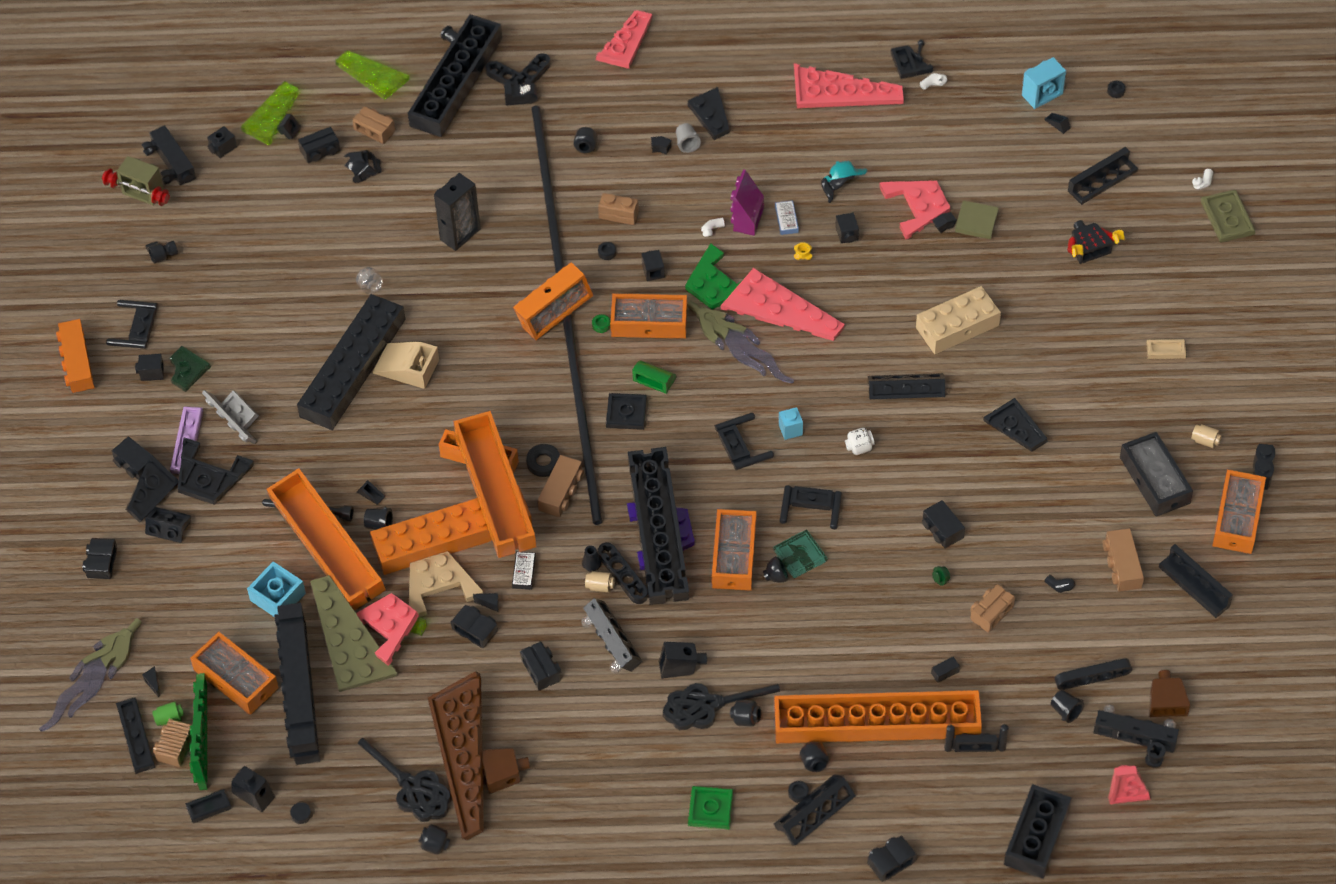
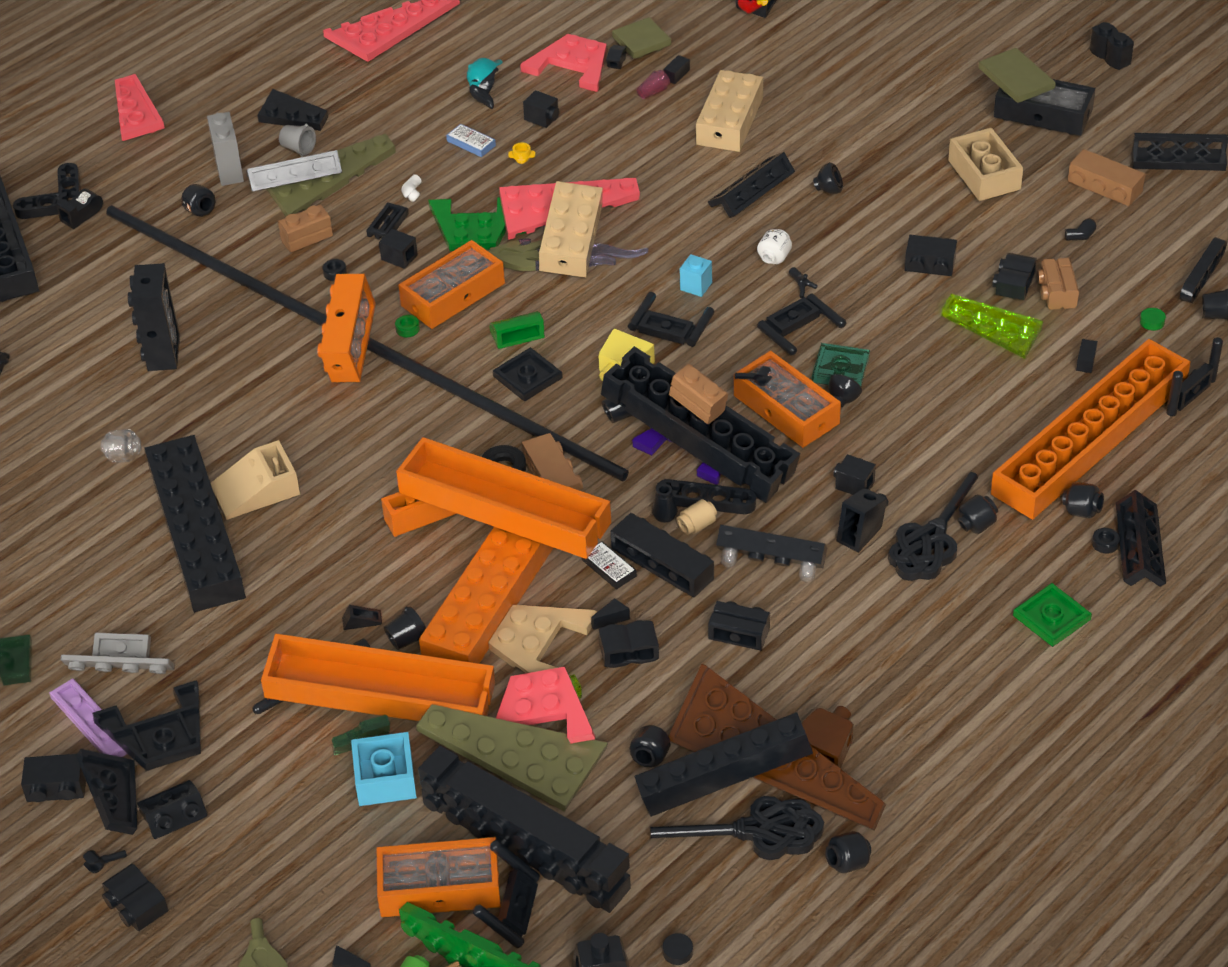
camera: 45 degrees left, 10 degrees down
black piece [651,136,672,155] -> none
magenta slope [731,169,764,236] -> none
dark green plate [932,566,950,586] -> none
black wing [983,398,1048,452] -> none
tan tile [1146,339,1186,359] -> none
tan brick [1191,424,1222,448] -> none
brick [1212,469,1266,554] -> none
none -> black hand [83,850,127,873]
none -> light grey brick [207,112,244,186]
none -> fence [246,150,342,192]
none -> olive wing [267,133,396,217]
none -> clear green tile [331,715,390,756]
none -> black tile [366,202,409,240]
none -> black plate [473,840,540,949]
none -> tan brick [539,181,603,277]
none -> light yellow torso [599,329,655,381]
none -> black brick [610,513,714,598]
none -> black head [629,725,671,768]
none -> black brick [634,712,813,817]
none -> clear pink cone [636,70,670,99]
none -> black piece [663,55,690,84]
none -> medium nougat brick [669,364,728,424]
none -> black hand [735,366,772,386]
none -> black bar [789,267,818,298]
none -> black brick [813,162,843,194]
none -> black brick [833,454,876,495]
none -> clear neon green wing [941,294,1043,359]
none -> tan brick [948,128,1023,201]
none -> olive tile [979,48,1056,103]
none -> black brick [992,253,1037,300]
none -> green tile [1140,308,1166,331]

